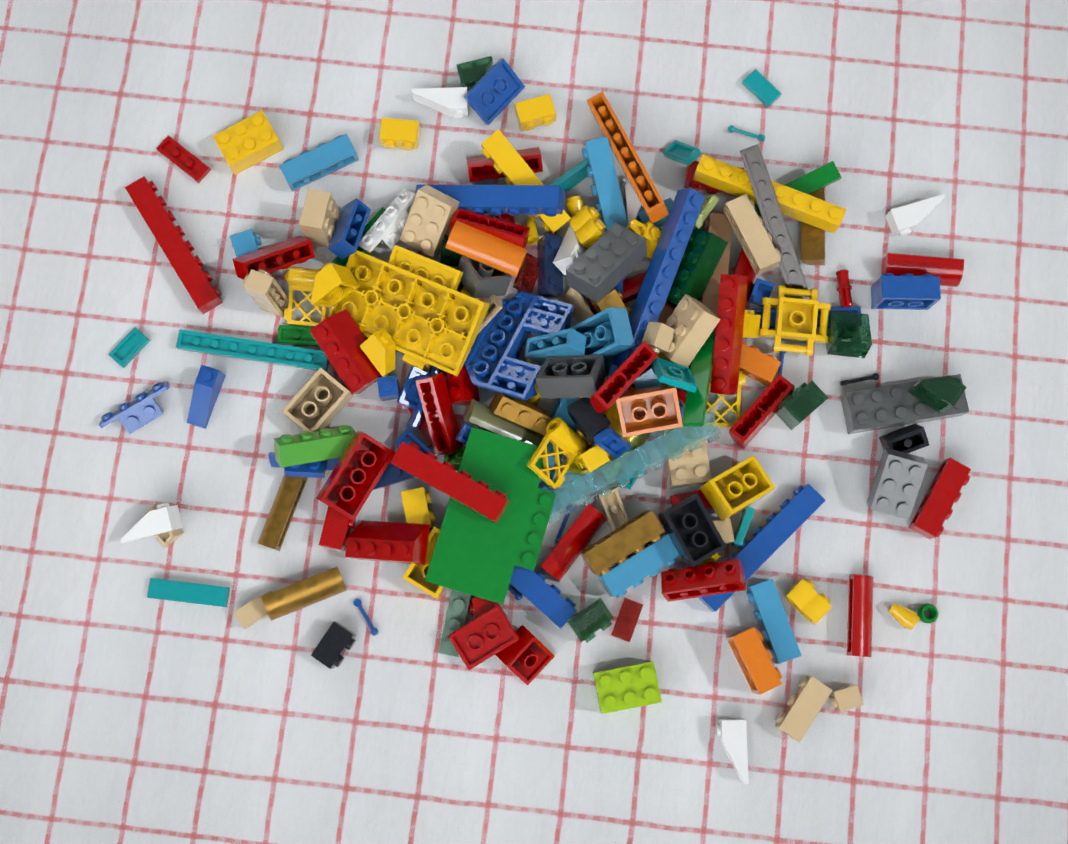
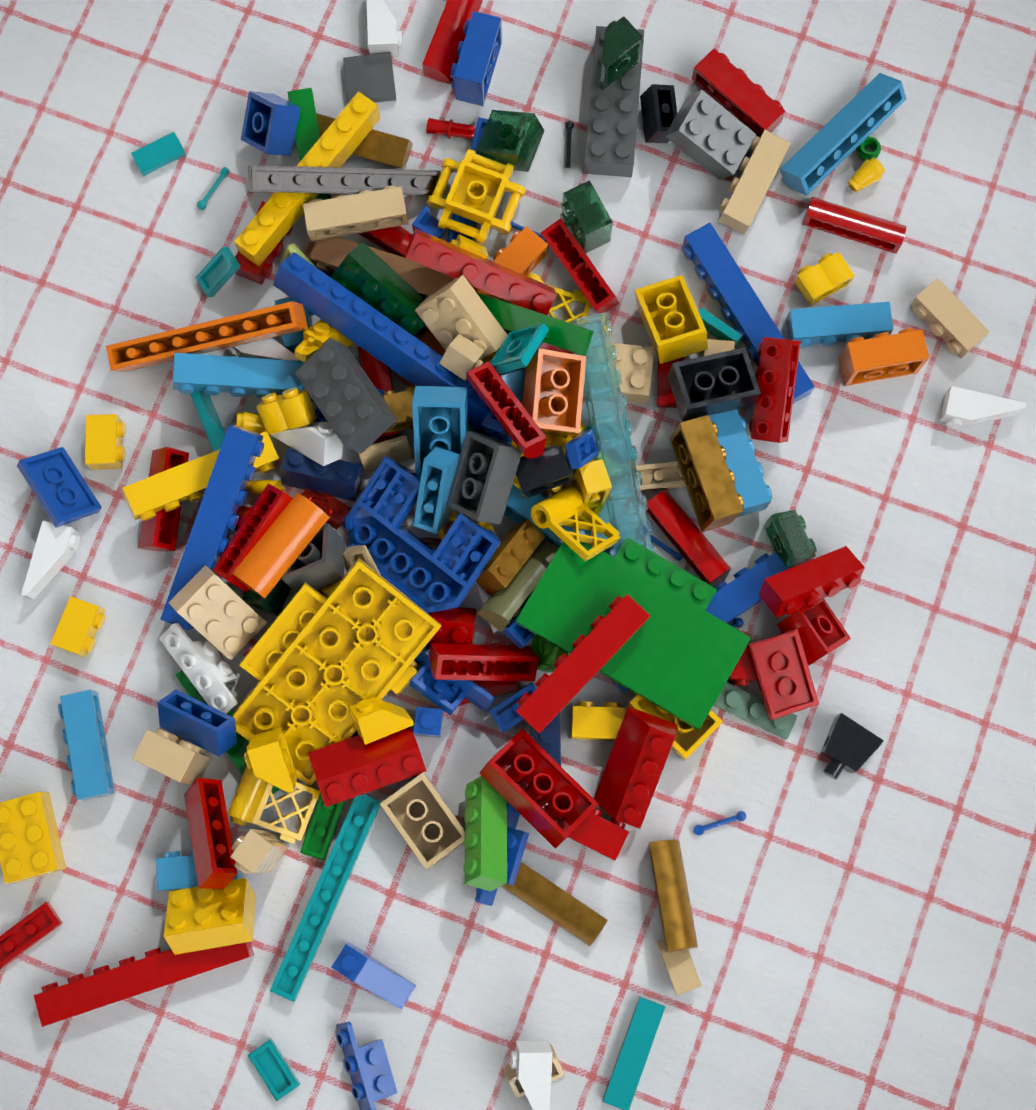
camera: 75 degrees left, 0 degrees up
black brick [310,621,356,669] -> none
clear green slope [456,56,493,92] -> none
lime brick [593,661,662,714] -> none
clear red plate [611,598,643,642] -> none
tan brick [829,684,864,712] -> none
none -> yellow brick [164,878,256,955]
none -> blue brick [241,91,300,156]
none -> dark grey tile [343,52,397,103]
none -> tan brick [718,130,791,235]
none -> red brick [759,546,865,618]
none -> dark azure brick [780,73,907,196]
none -> black torso [821,713,884,780]

